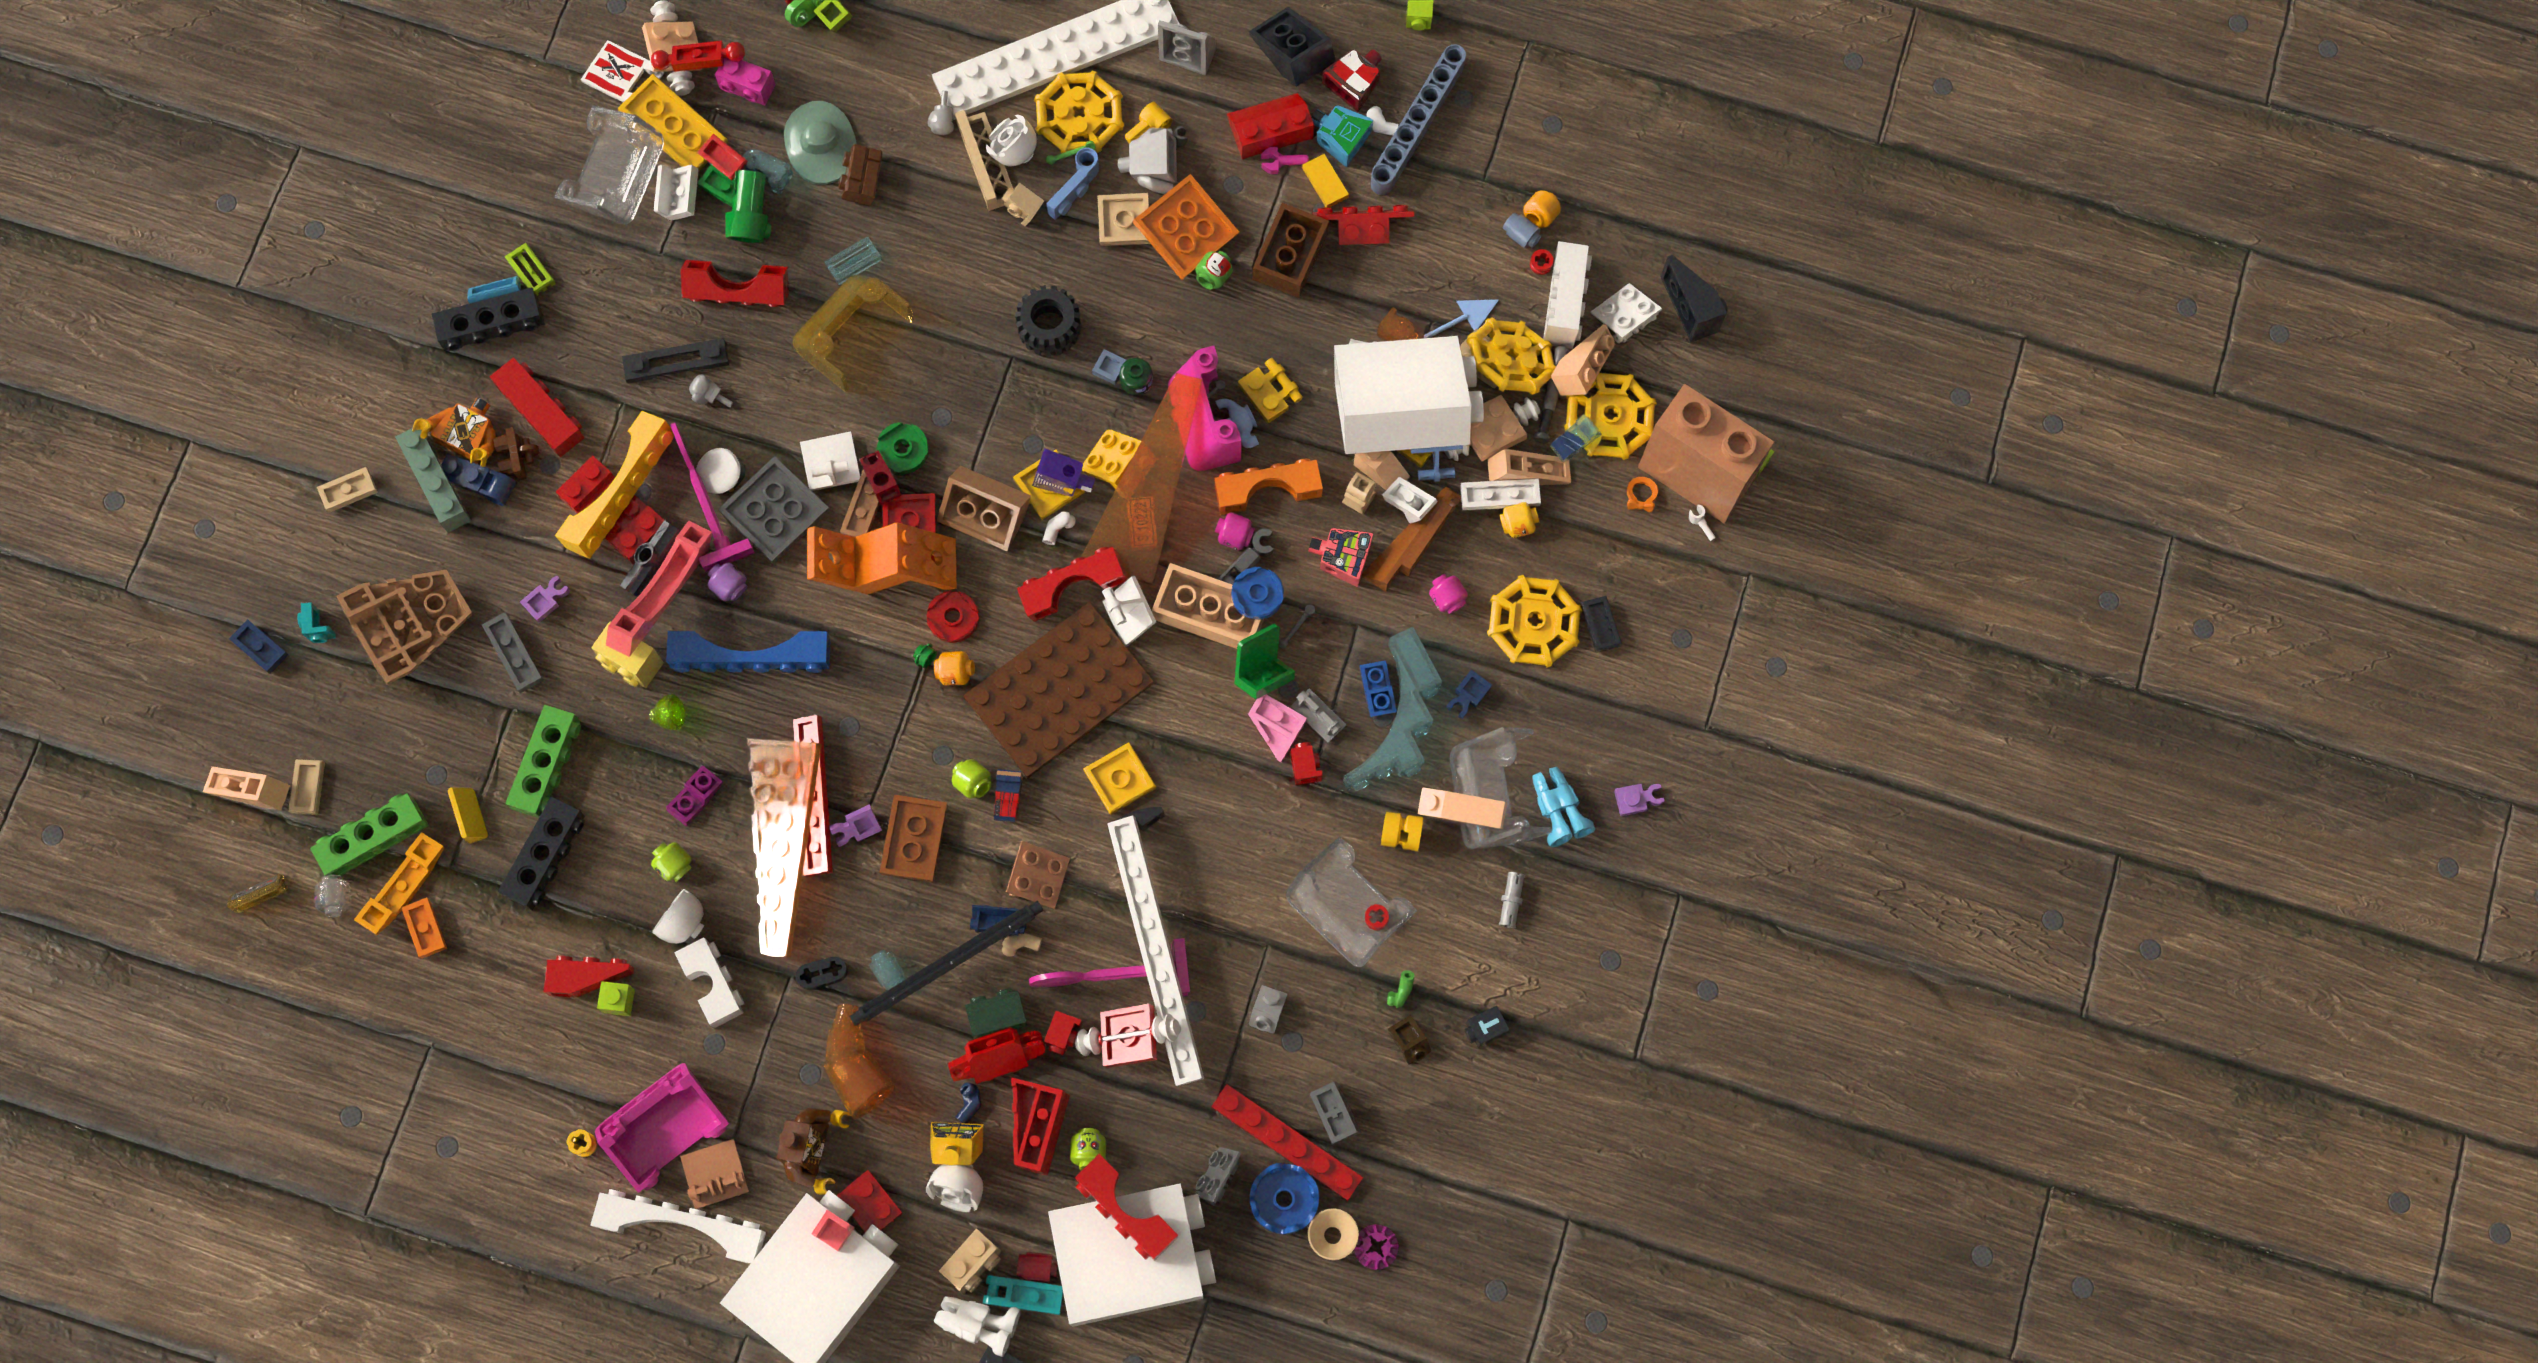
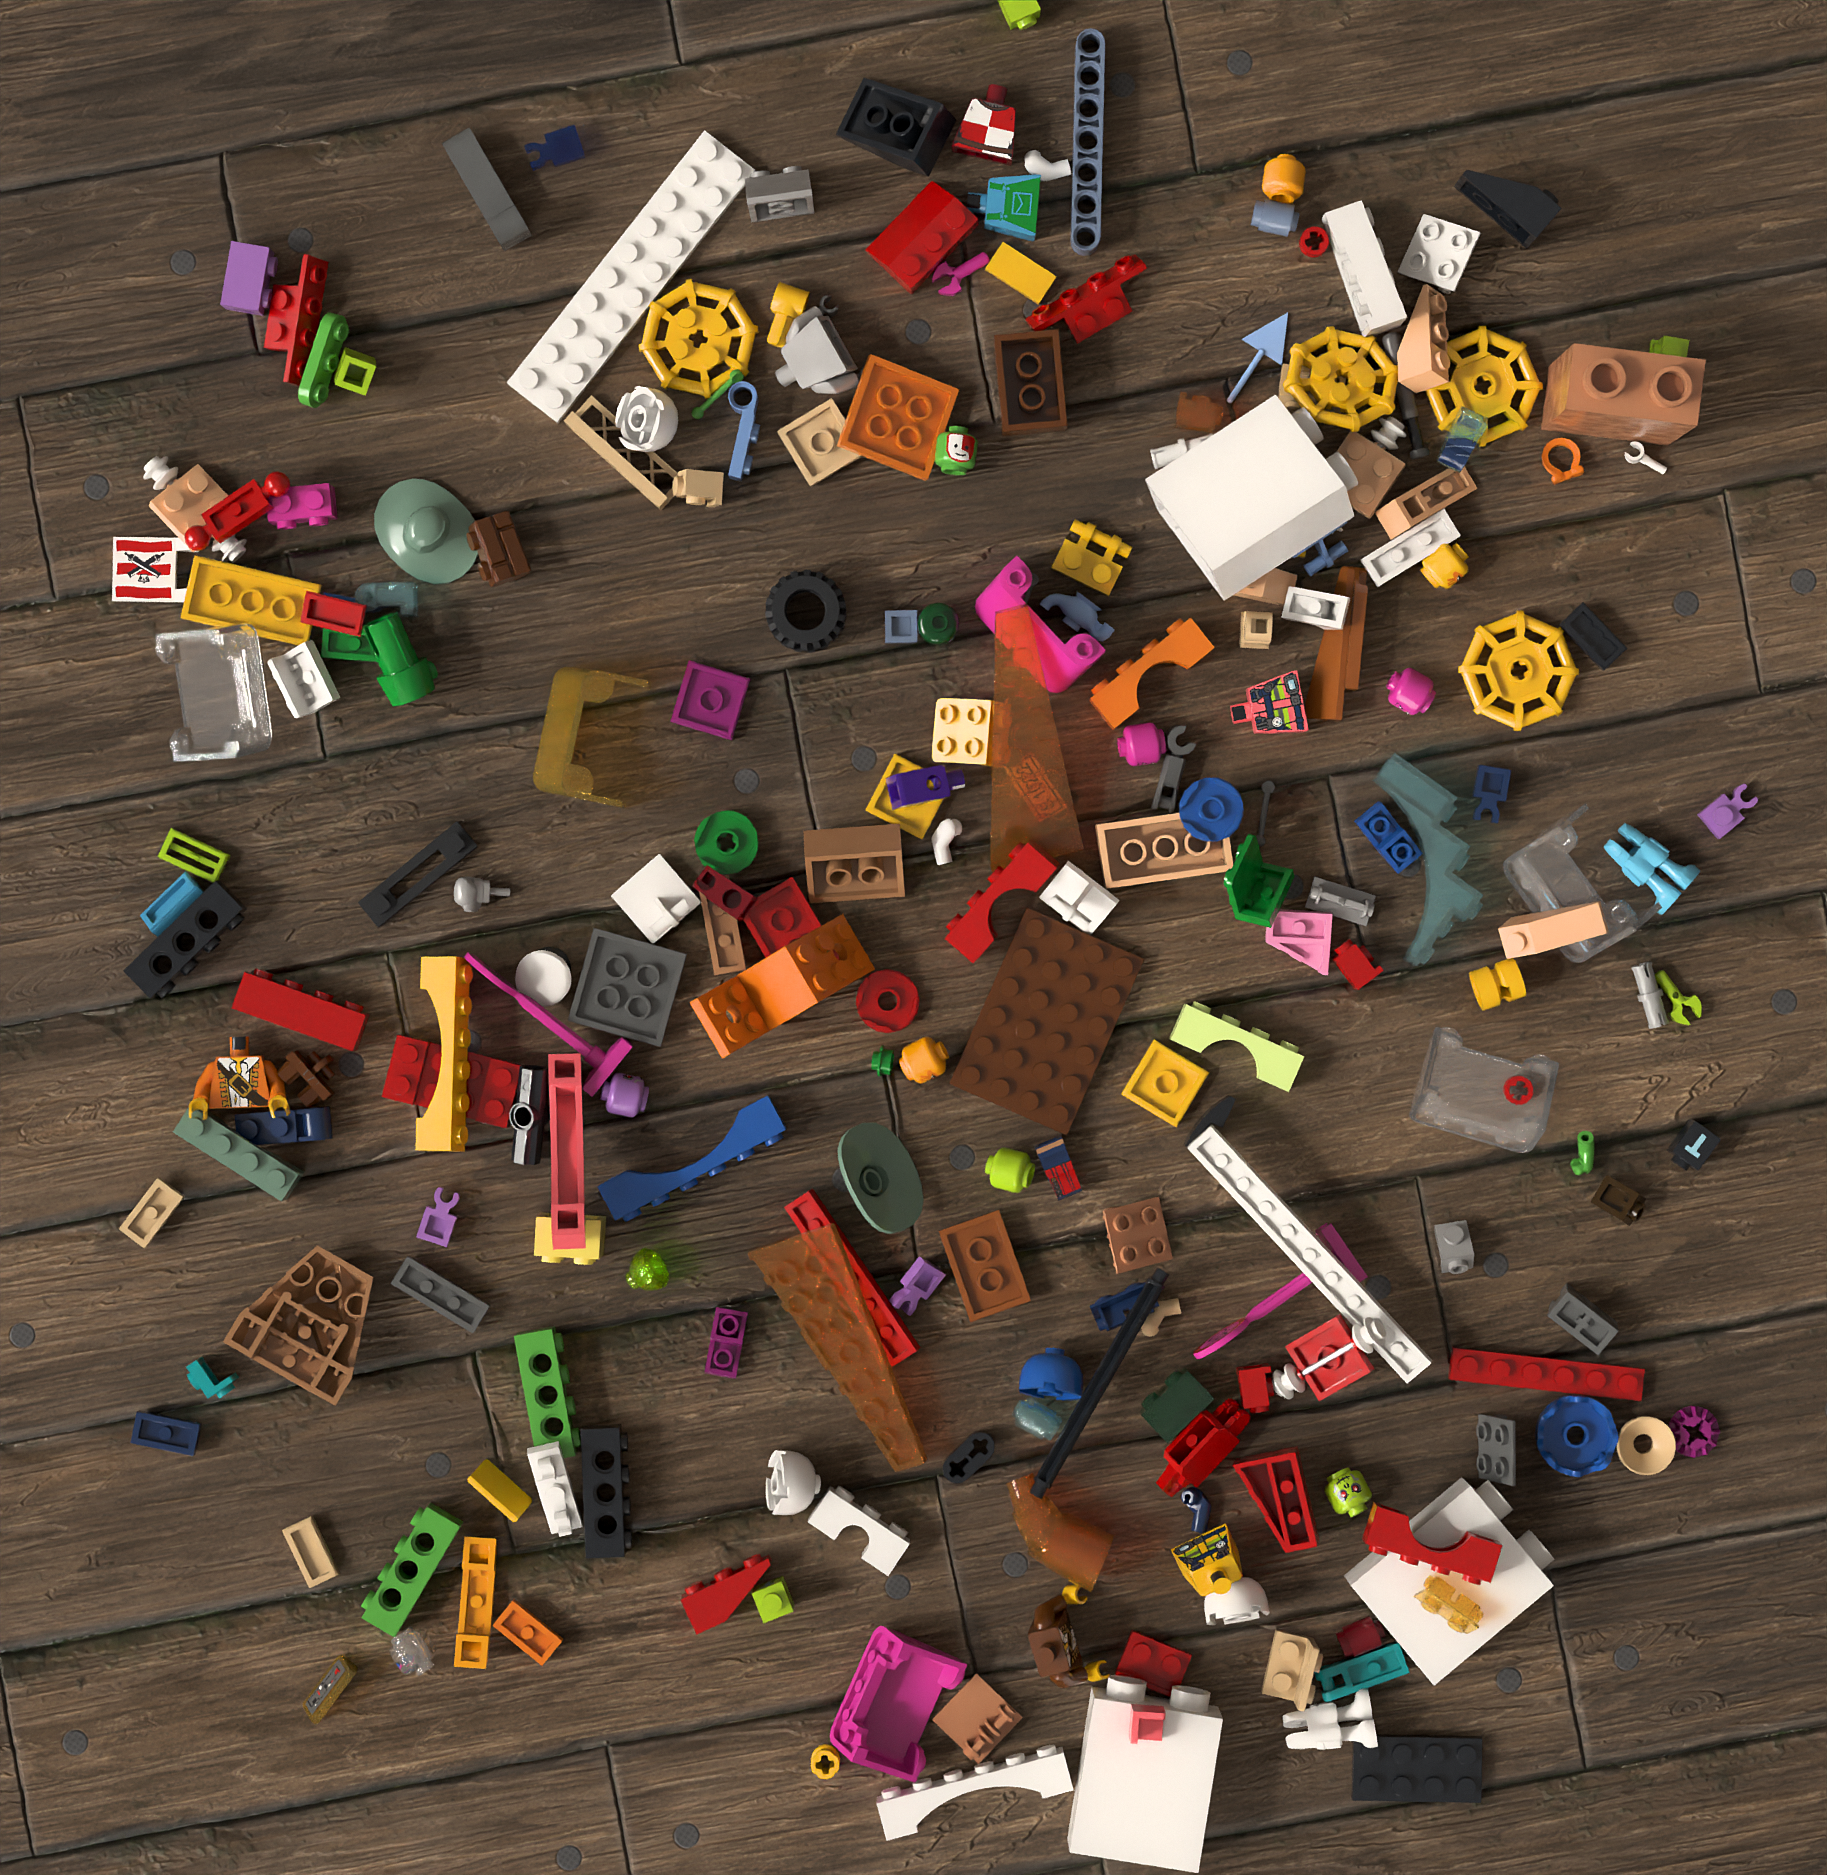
camera: 25 degrees left, 15 degrees up
light nougat slope [203,767,290,811] -> none
lime head [651,842,692,882] -> none
red arch [681,260,789,307] -> none
clear light blue tile [824,236,882,285] -> none
light grey piece [928,90,954,135] -> none
none -> white plate [527,1441,583,1537]
none -> magenta tile [670,660,751,740]
none -> sand green hat [838,1122,924,1234]
none -> blue cylinder [1019,1348,1083,1401]
none -> yellowish green arch [1169,1001,1304,1092]
none -> clear yellow hinge [1413,1575,1484,1634]
none -> lime bar [1655,970,1702,1025]

